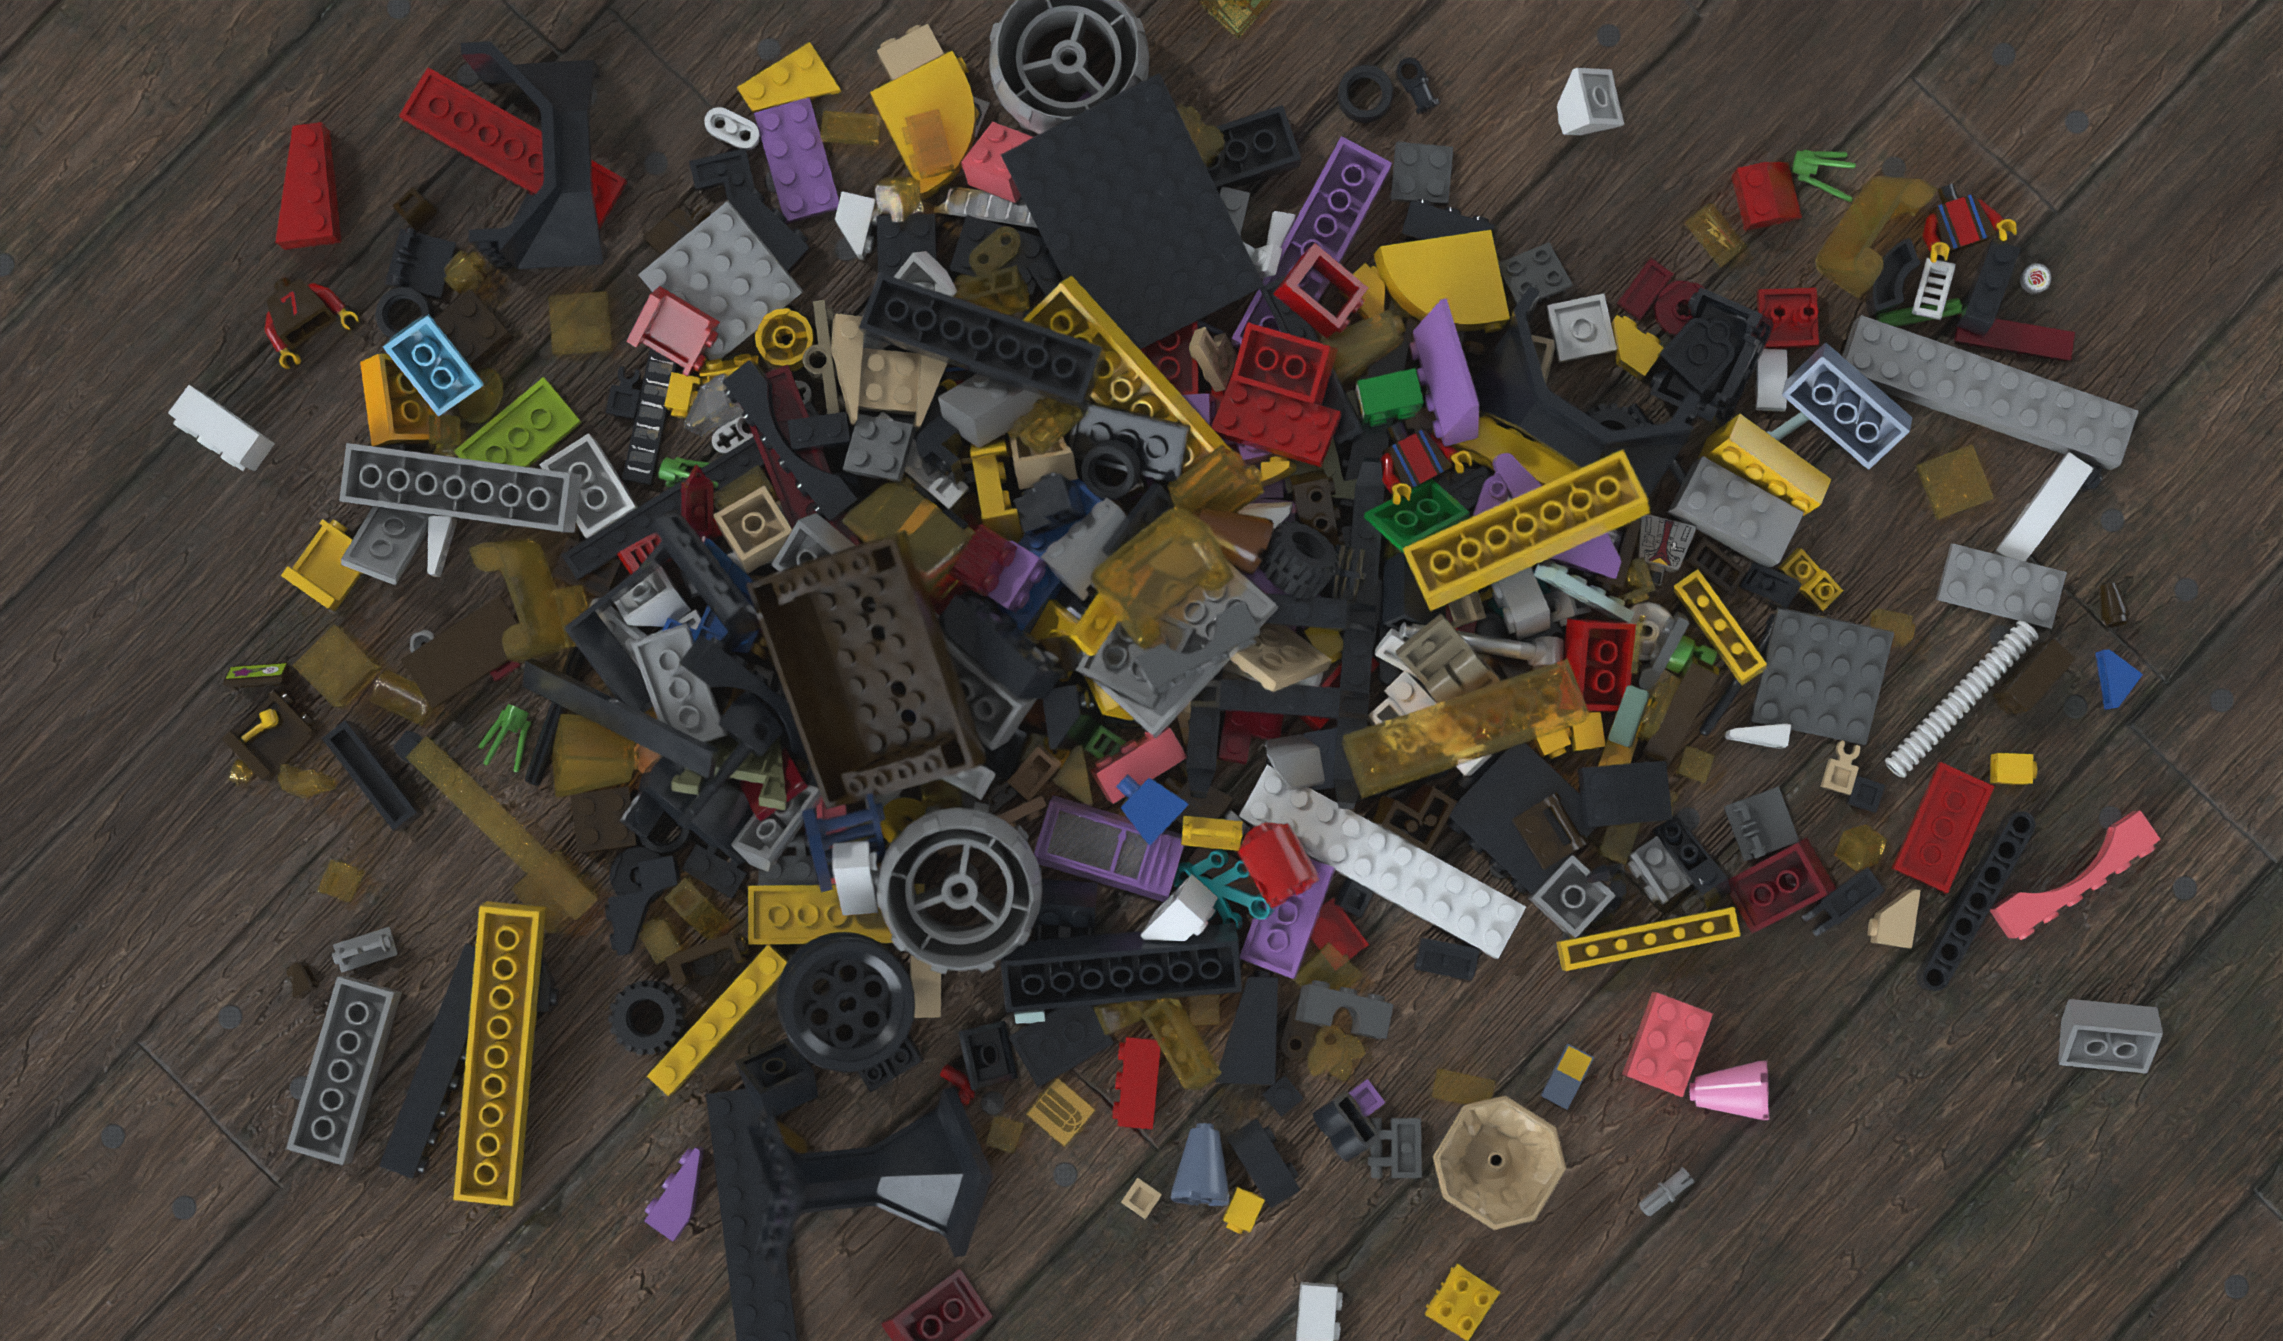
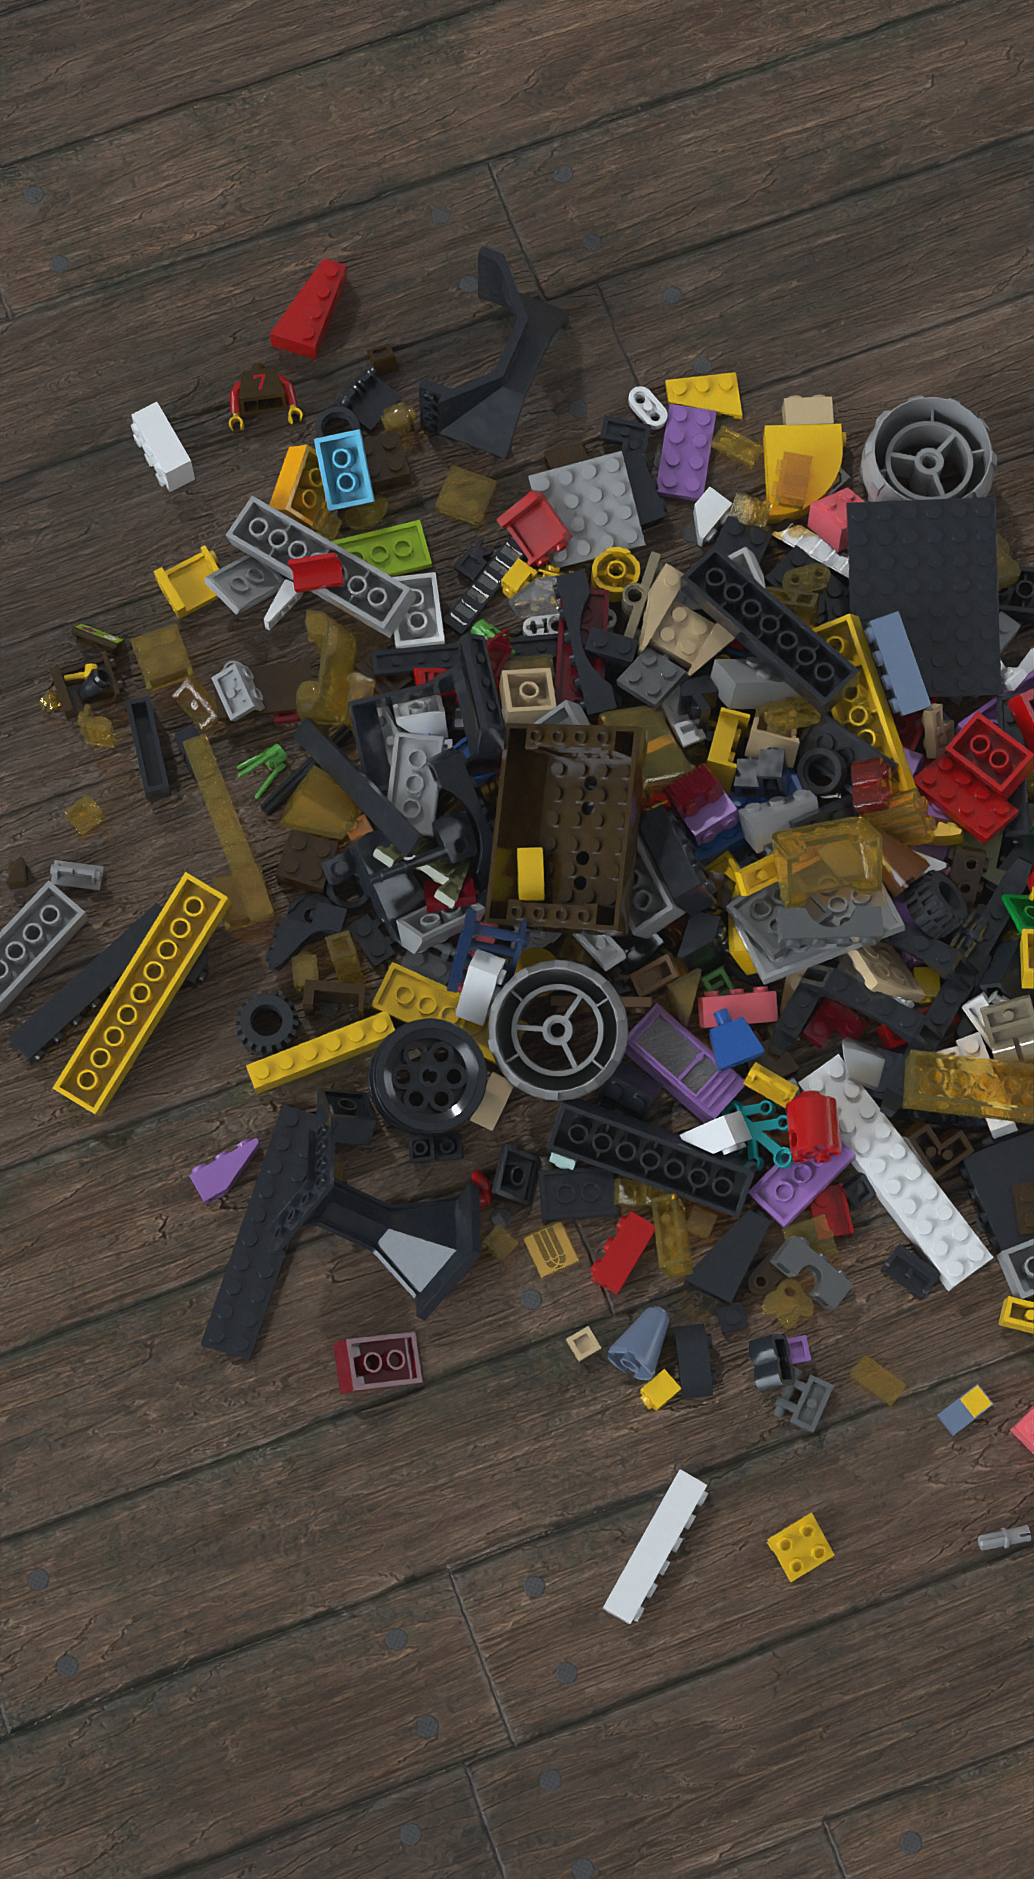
camera: 20 degrees right, 10 degrees down
red plate [399,67,628,230] -> none
tan rock [1433,1096,1566,1230] -> none
none -> black cone [77,667,112,701]
none -> light grey bracket [211,663,265,721]
none -> red panel [288,552,344,593]
none -> yellow slope [517,847,544,902]
none -> clear red brick [851,757,893,815]
none -> sand blue brick [864,611,931,718]

